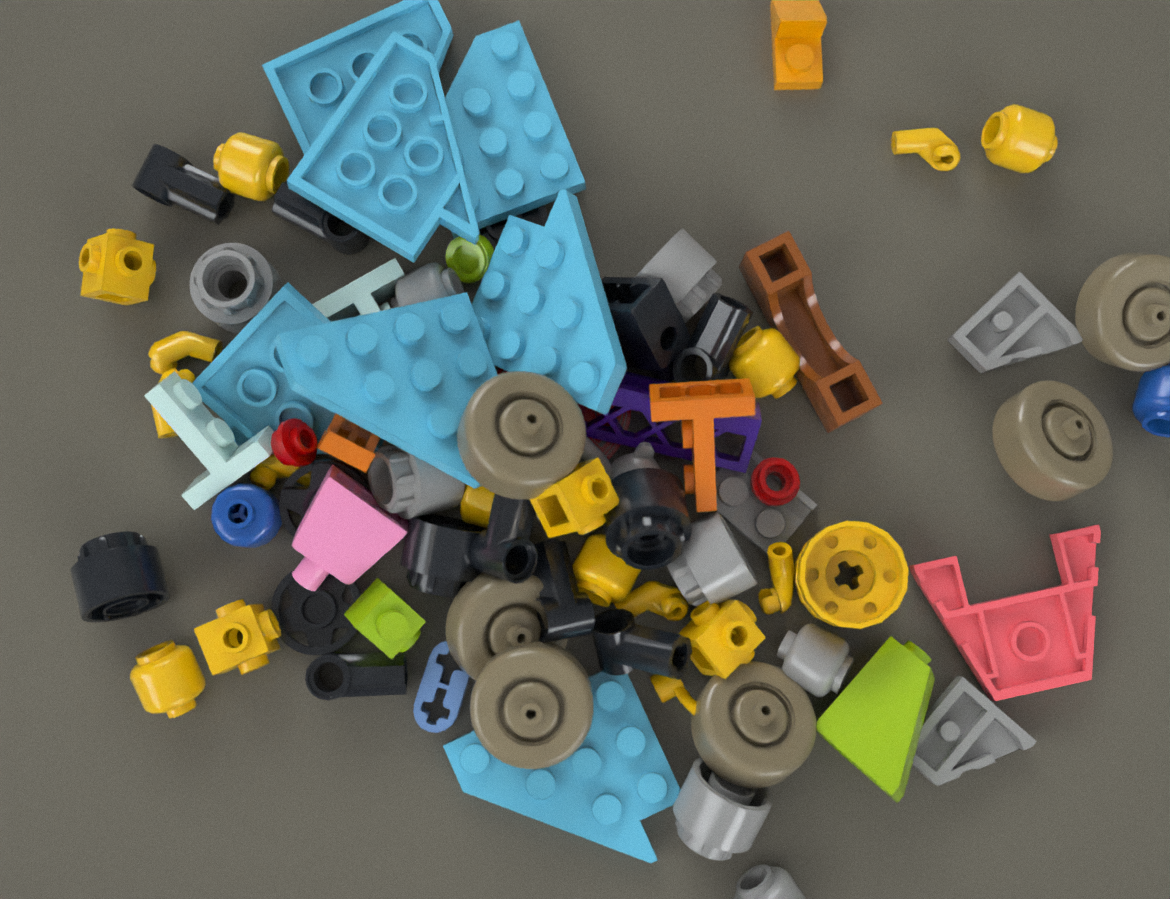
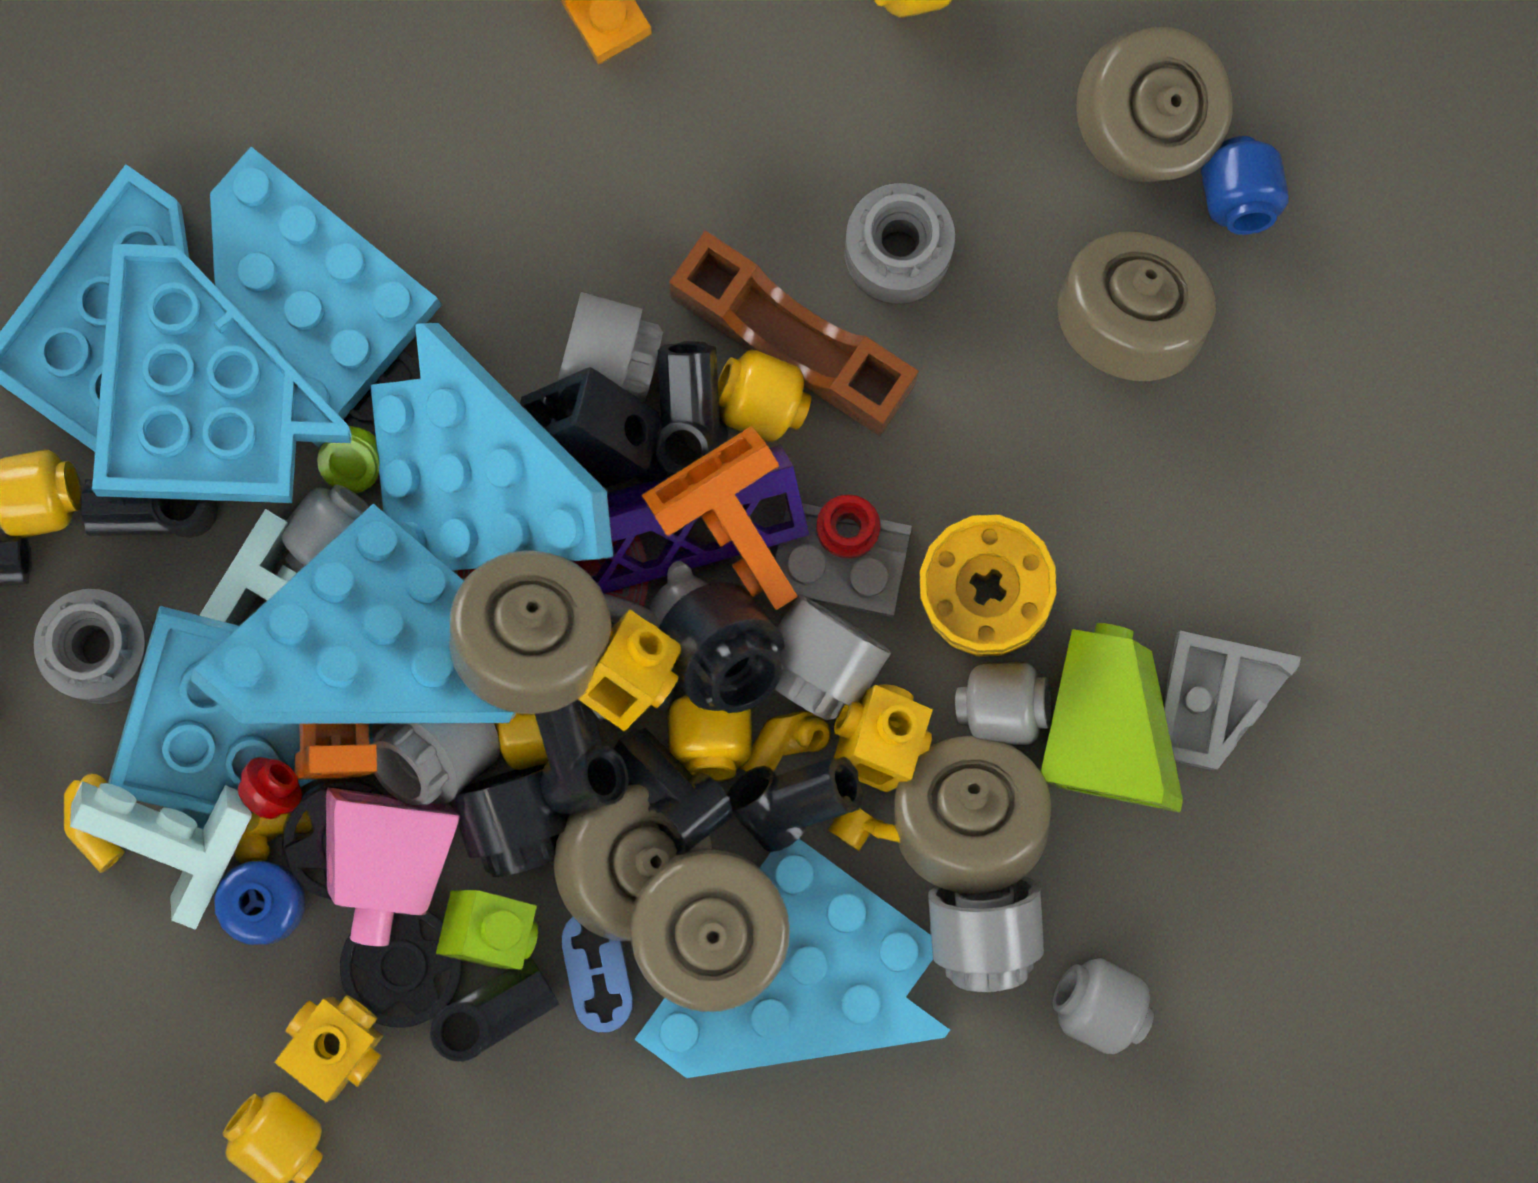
camera: 30 degrees left, 0 degrees up
black piece [71,531,170,623] -> none
yellow arm [148,331,223,374] -> none
yellow arm [758,542,795,615] -> none
yellow arm [891,128,961,171] -> none
coral wing [909,524,1101,701] -> none
light grey wing [947,272,1083,374] -> none
none -> light grey piece [845,183,955,304]

